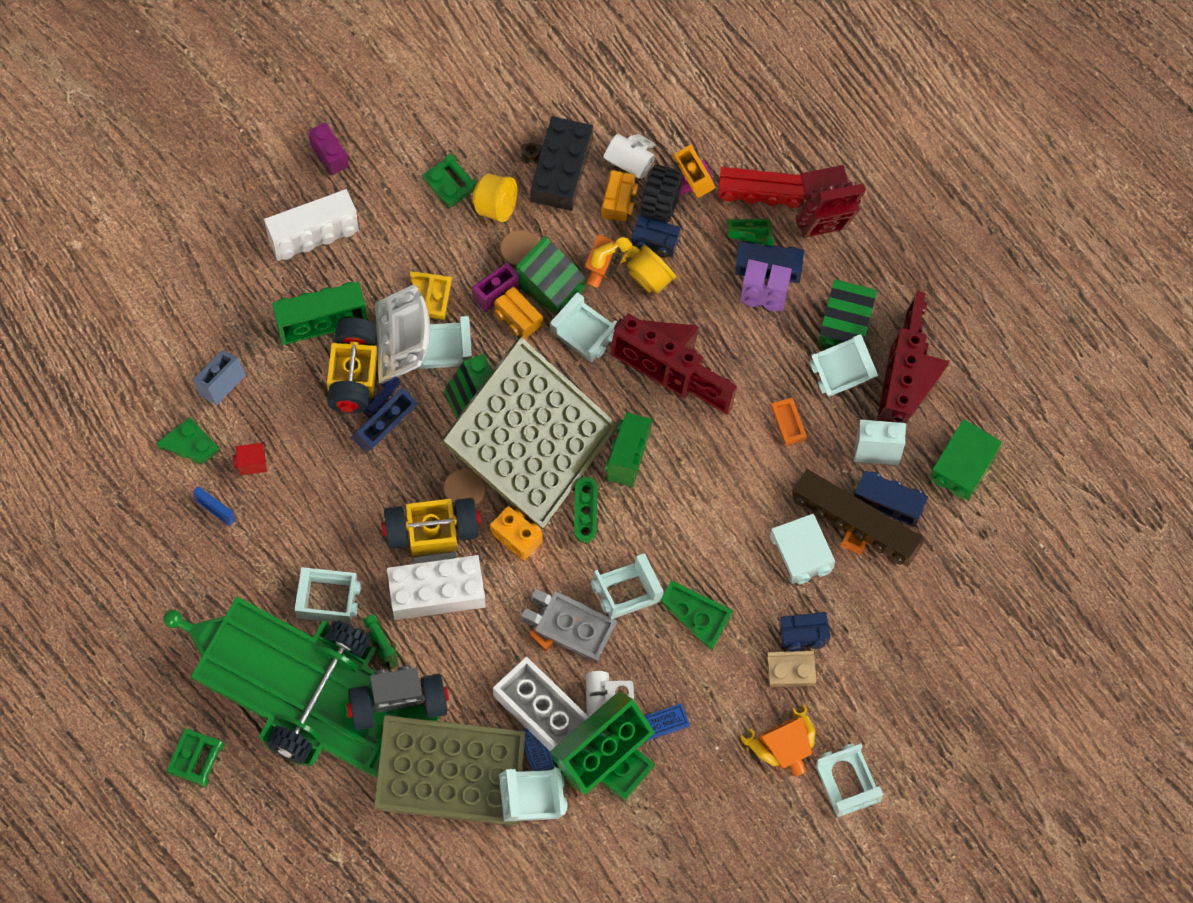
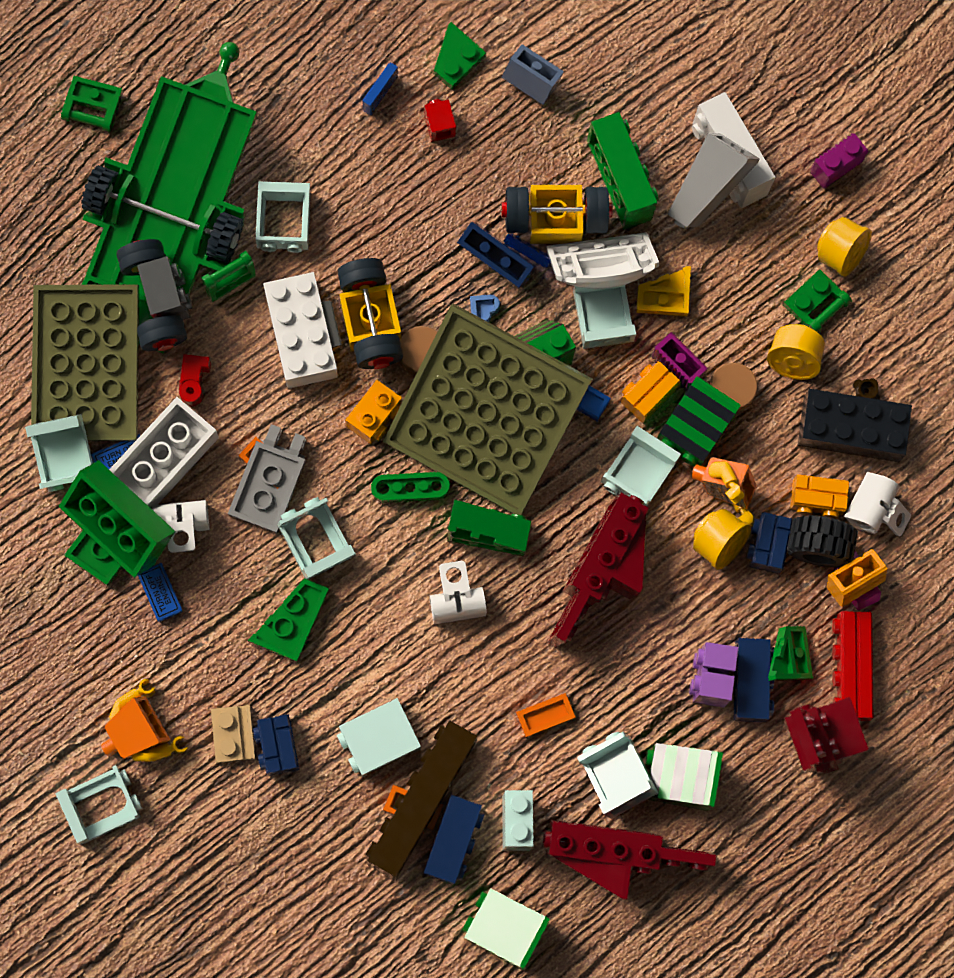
camera: 80 degrees right, 10 degrees up
none -> red leg [179,354,211,407]
none -> white piece [429,561,487,625]
none -> medium blue tile [470,295,500,322]
none -> light grey slope [667,133,760,229]
none -> yellow wheel [817,217,872,277]

